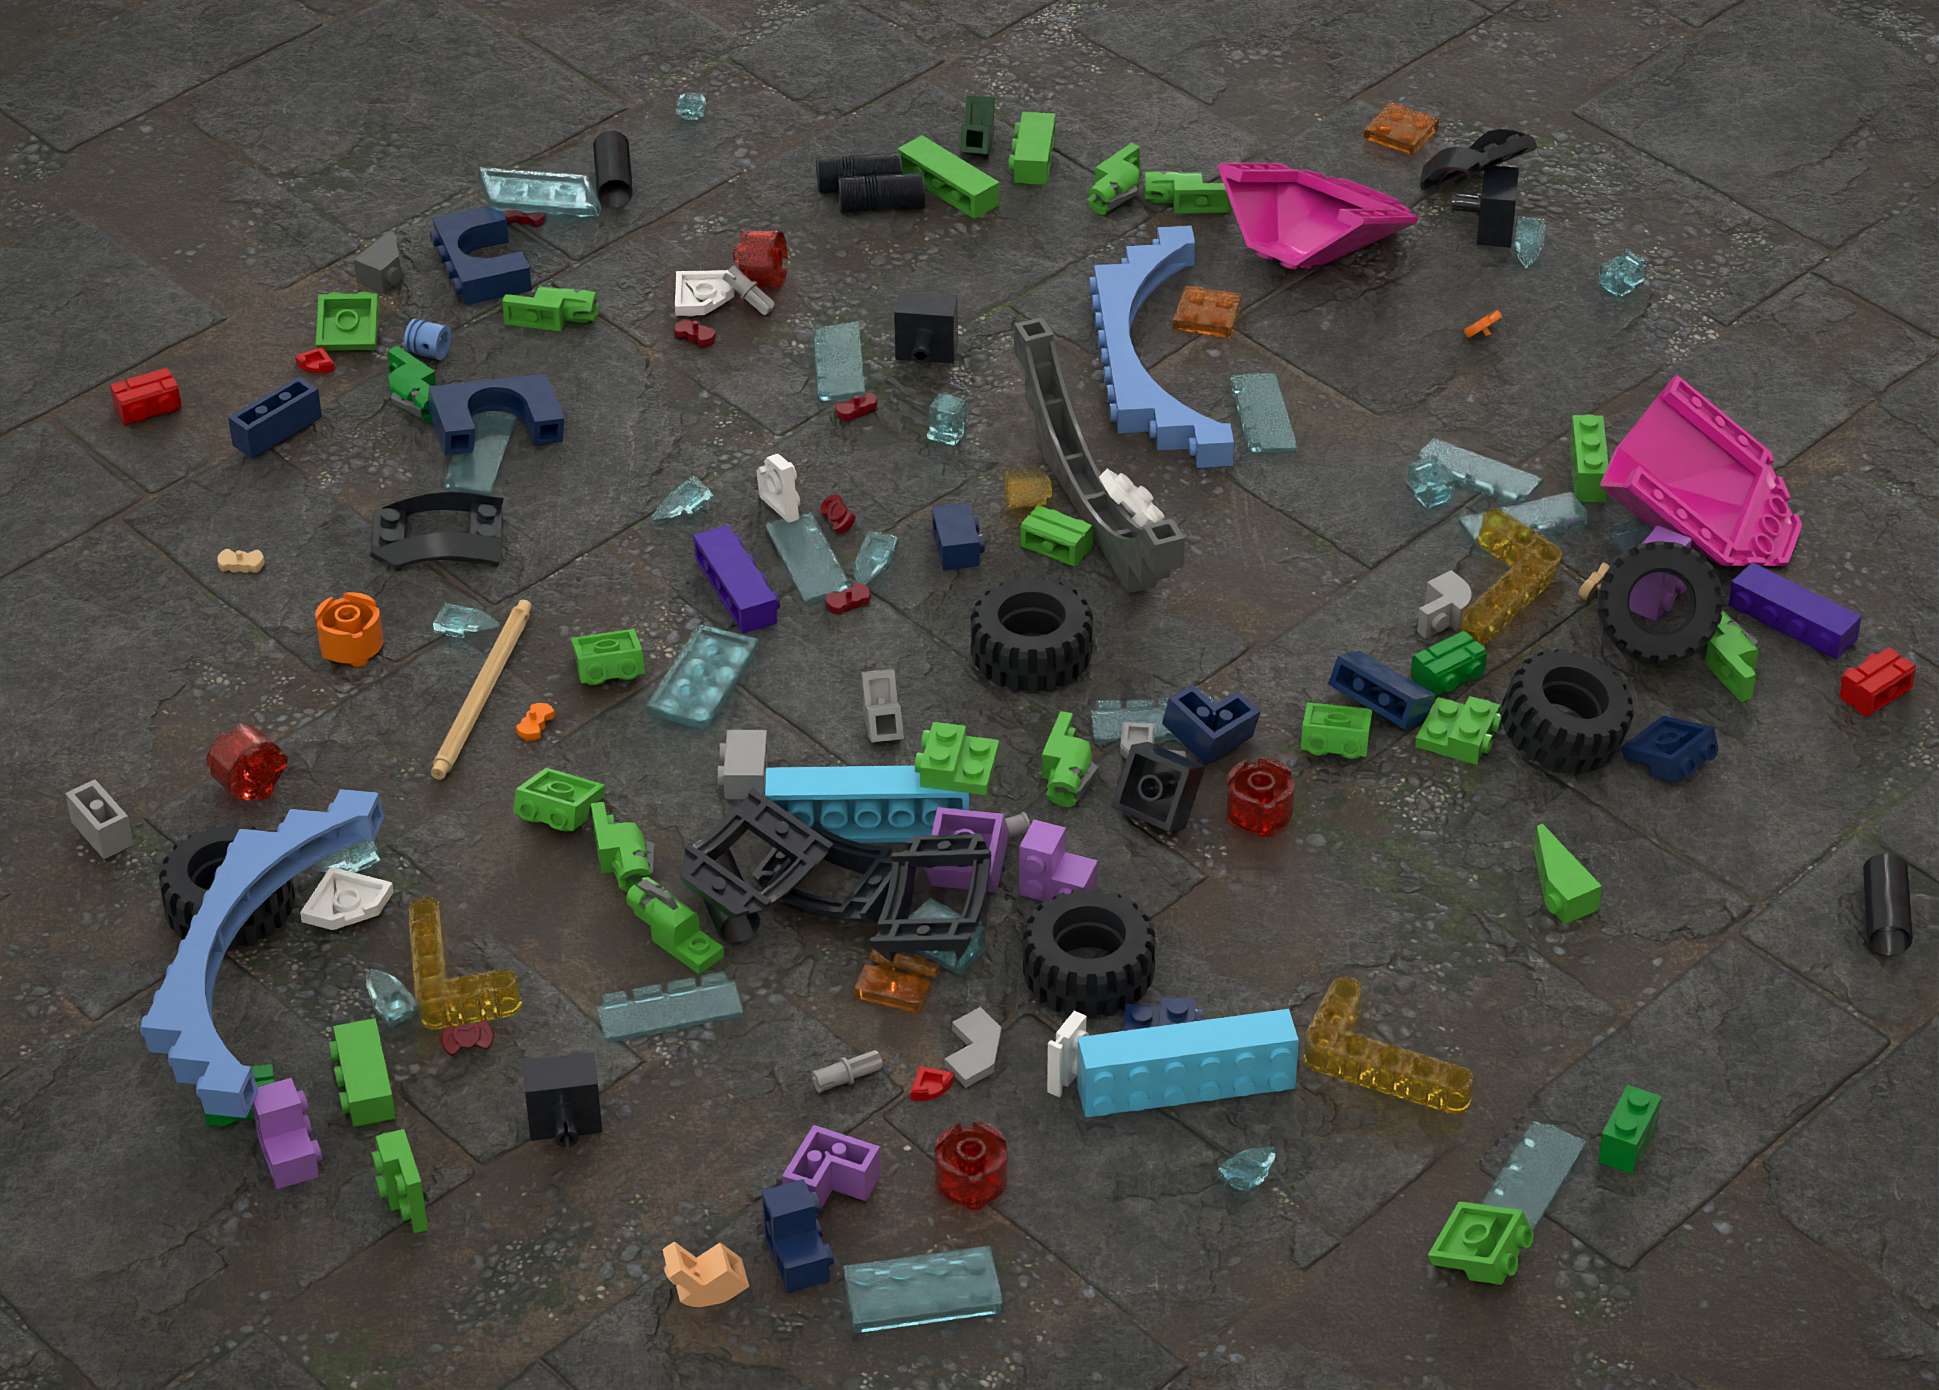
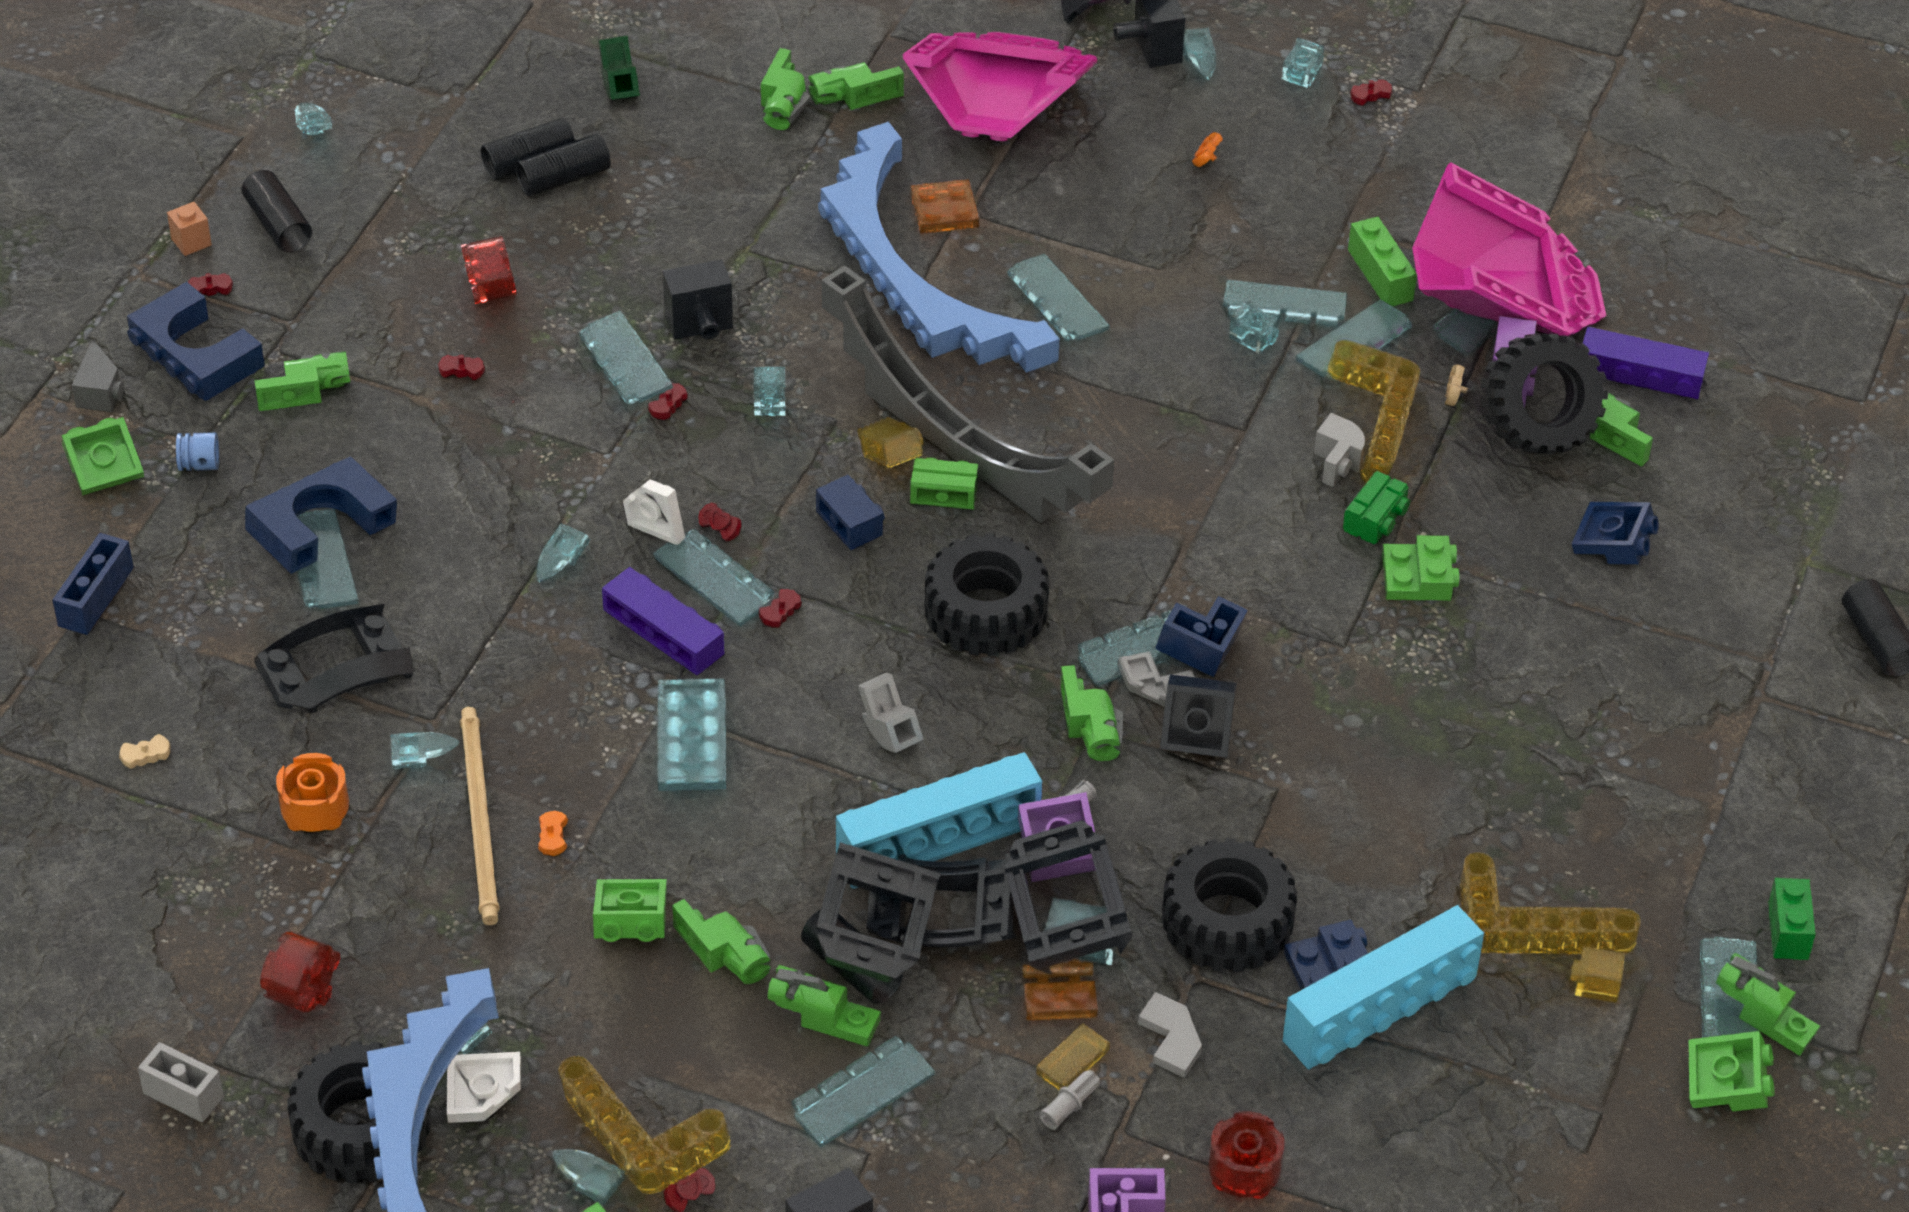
camera: 25 degrees left, 5 degrees up
red tile [295,347,335,373] -> none
green plate [387,345,436,422] -> none
clear light blue plate [477,167,601,217] -> none
bright green plate [571,629,645,685] -> none
white plate [675,270,735,317] -> none
light grey brick [718,730,768,800] -> none
light grey axle [722,265,775,315] -> none
clear light blue plate [854,531,899,585] -> none
bright green brick [897,135,999,219] -> none
red tile [910,1066,954,1101] -> none
bright green plate [915,722,999,796] -> none
bright green brick [1009,112,1055,185] -> none
medium lavender brick [1019,820,1098,901] -> none
white plate [1047,1011,1089,1098] -> none
white plate [1099,469,1164,527] -> none
clear light blue plate [1217,1147,1276,1191] -> none
clear red brick [1226,758,1295,837] -> none
bright green plate [1300,702,1372,759] -> none
dark blue brick [1328,651,1436,729] -> none
black tyre [1500,649,1634,774] -> none
bright green slope [1534,824,1602,924] -> none
red brick [1839,648,1916,717] -> none
none -> nougat brick [167,202,212,256]
none -> clear yellow tile [1036,1023,1110,1090]
none -> dark red piece [1350,79,1393,106]
none -> clear yellow brick [1570,947,1625,1003]
none -> bright green plate [1715,952,1820,1056]

